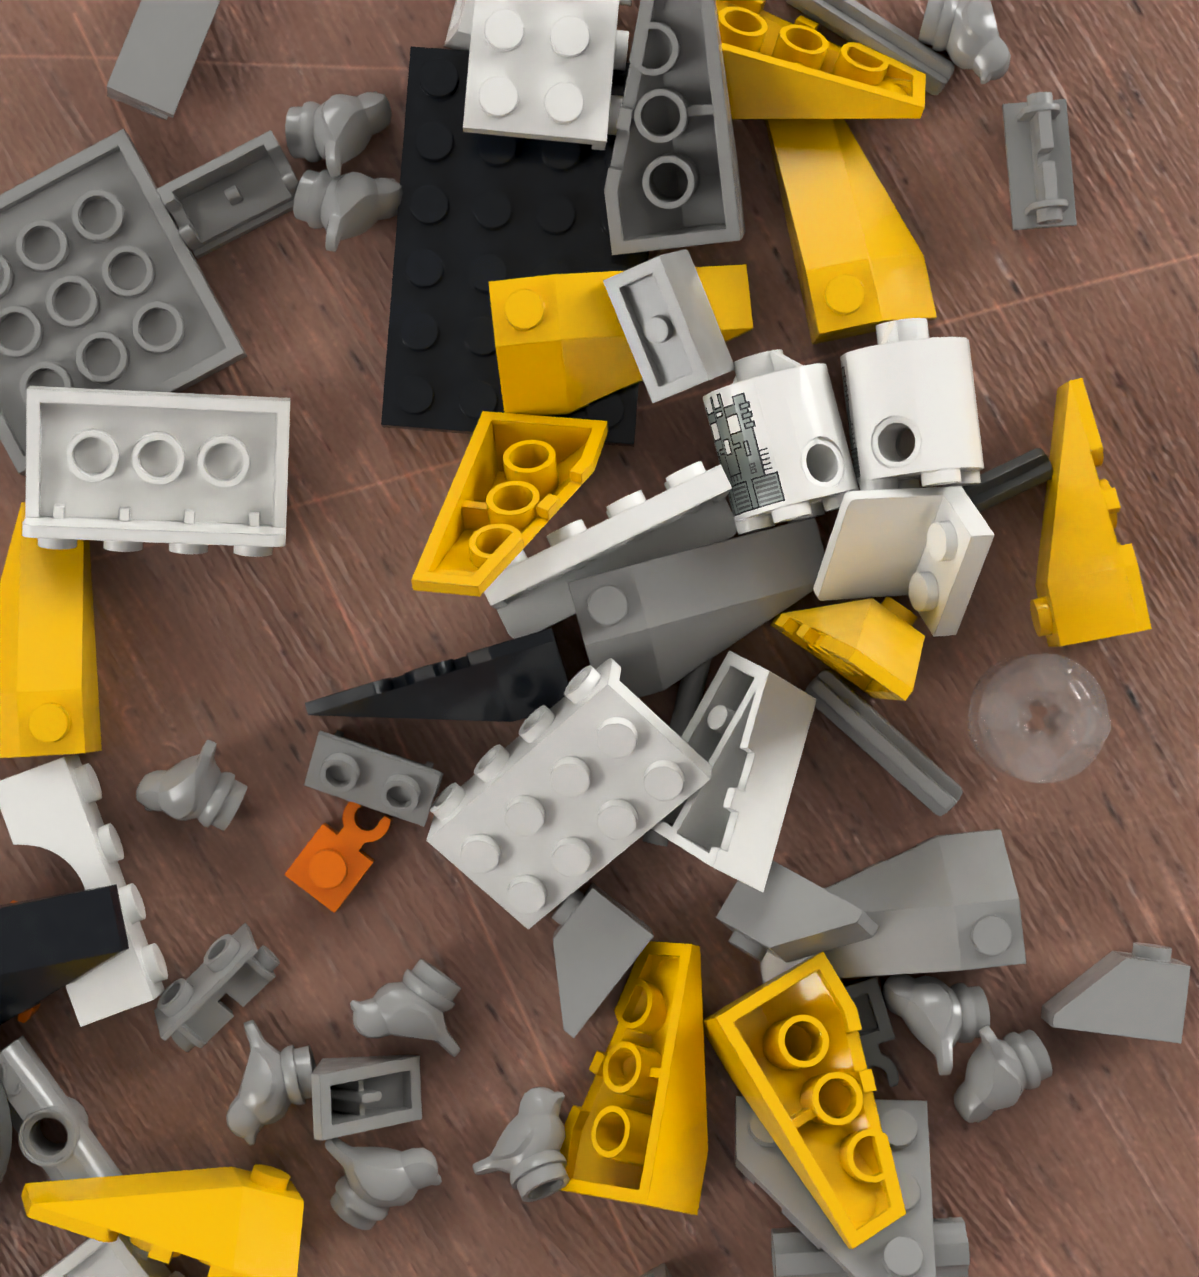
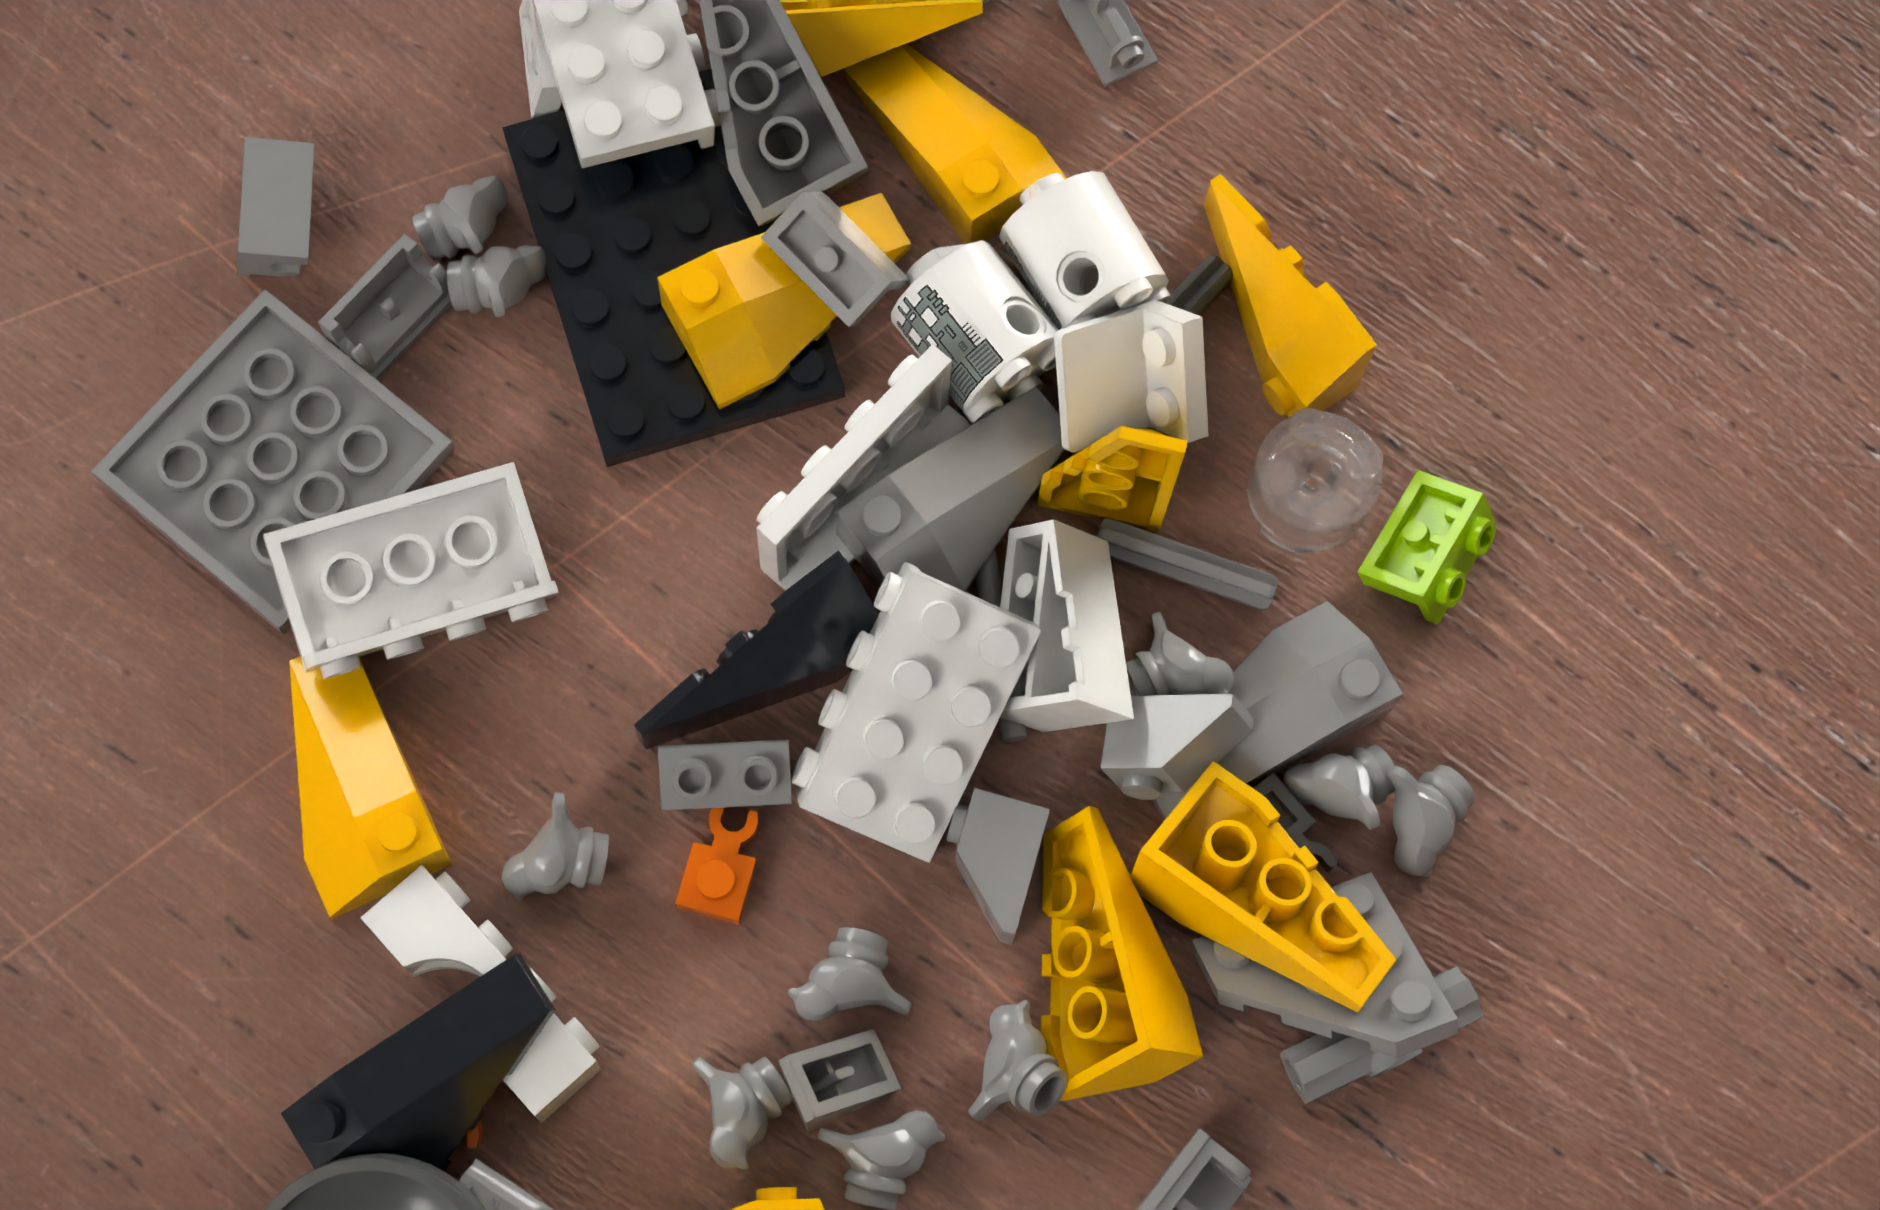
camera: 30 degrees left, 15 degrees down
light grey hinge [154,923,280,1052] -> none
yellow wedge [411,411,608,597] -> none
light grey slope [1041,942,1191,1044] -> none
none -> light grey animal [1126,611,1234,696]
none -> lime bracket [1357,470,1496,625]

